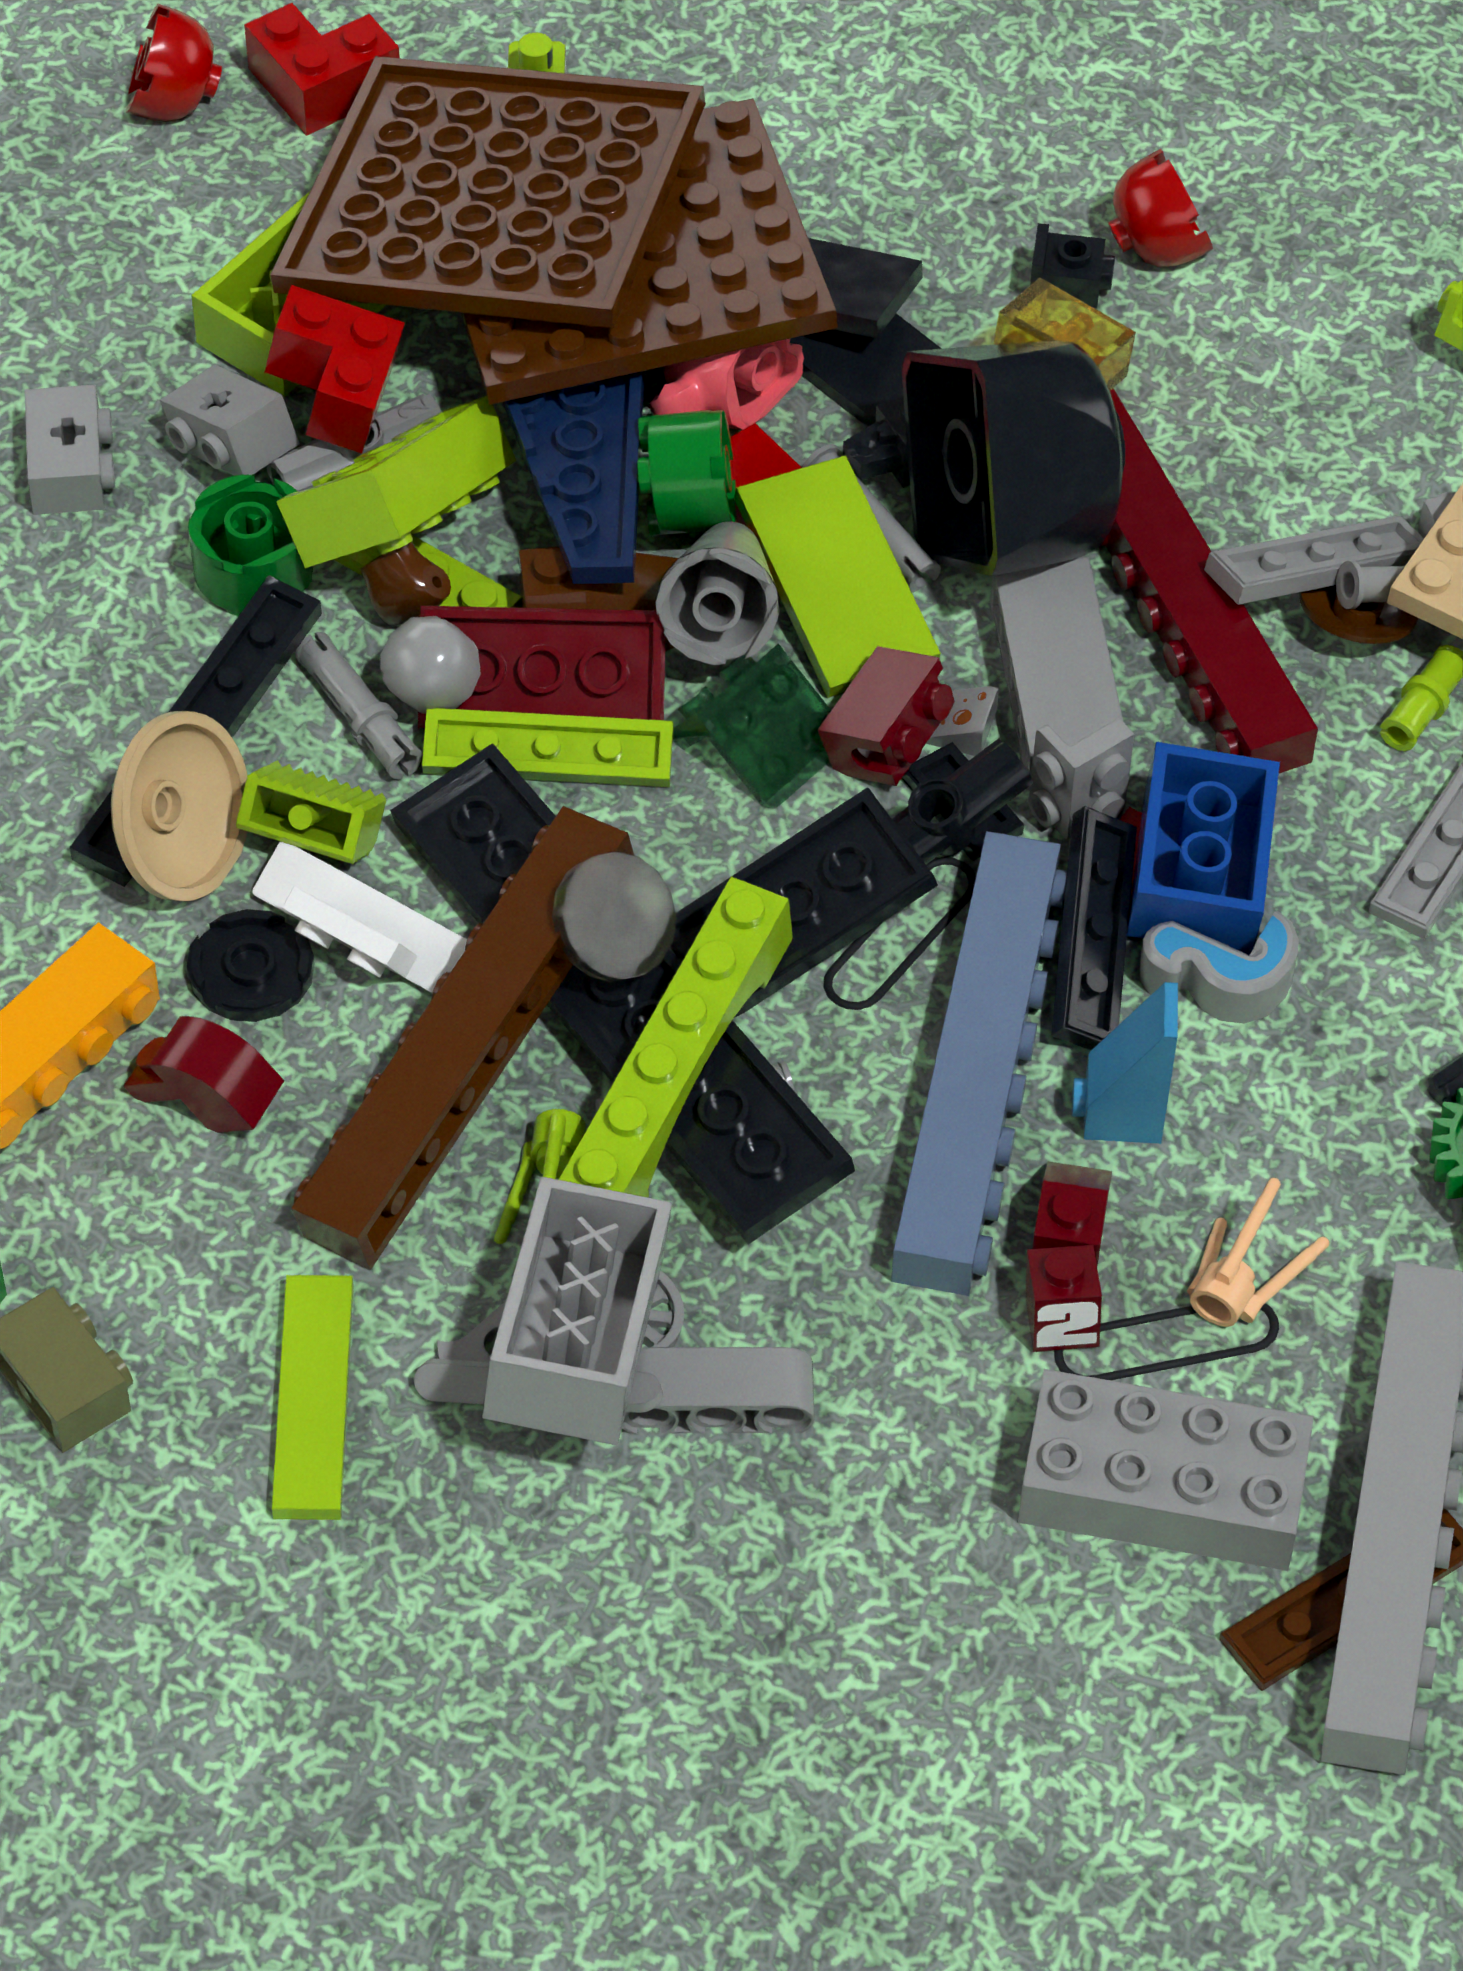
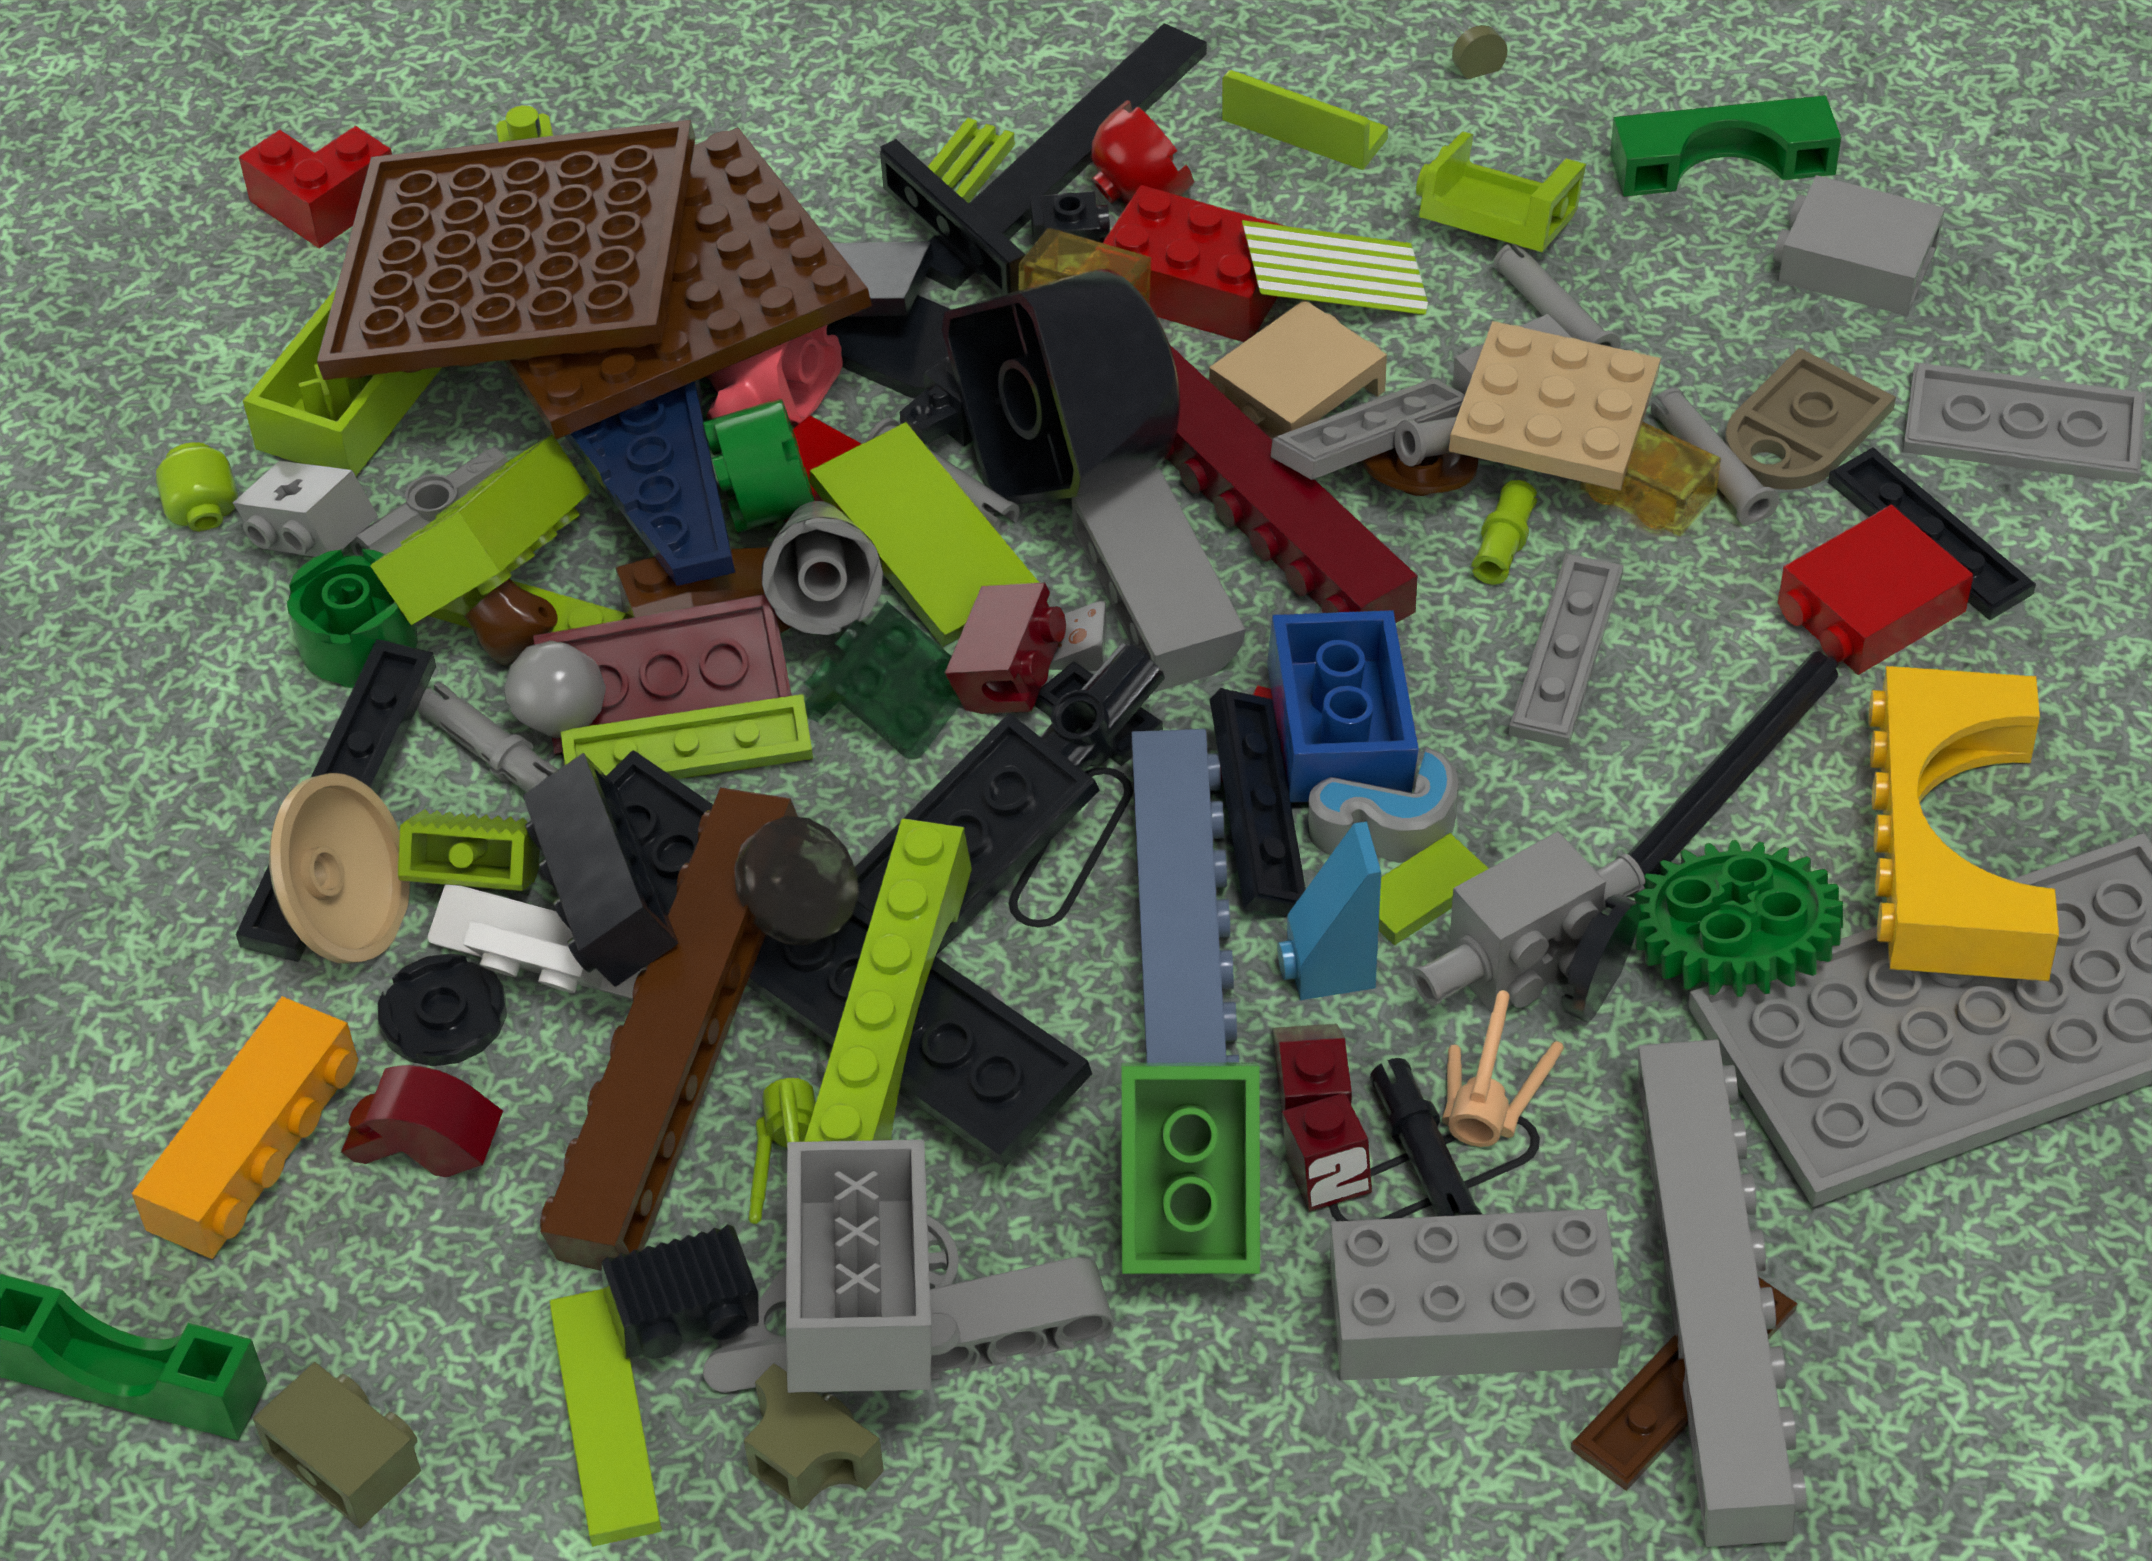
camera: 10 degrees left, 5 degrees down
light grey brick [25,385,115,515] -> none
red cylinder [126,4,222,122] -> none
red brick [264,285,405,454] -> none
light grey bracket [1028,718,1135,840] -> none
none -> lime head [156,442,238,532]
none -> black brick [523,752,679,987]
none -> black brick [601,1224,759,1359]
none -> olive brick [744,1363,884,1510]
none -> black tile [880,139,1027,295]
none -> black tile [926,23,1207,291]
none -> lime tile [928,118,1015,203]
none -> red brick [1095,185,1285,342]
none -> bright green brick [1121,1062,1260,1274]
none -> tan panel [1209,300,1387,440]
none -> lime panel [1222,70,1388,170]
none -> sticker [1242,220,1428,315]
none -> black pin [1370,1058,1482,1217]
none -> lime tile [1379,833,1489,946]
none -> light grey brick [1413,831,1645,1012]
none -> black tile [1561,894,1641,1022]

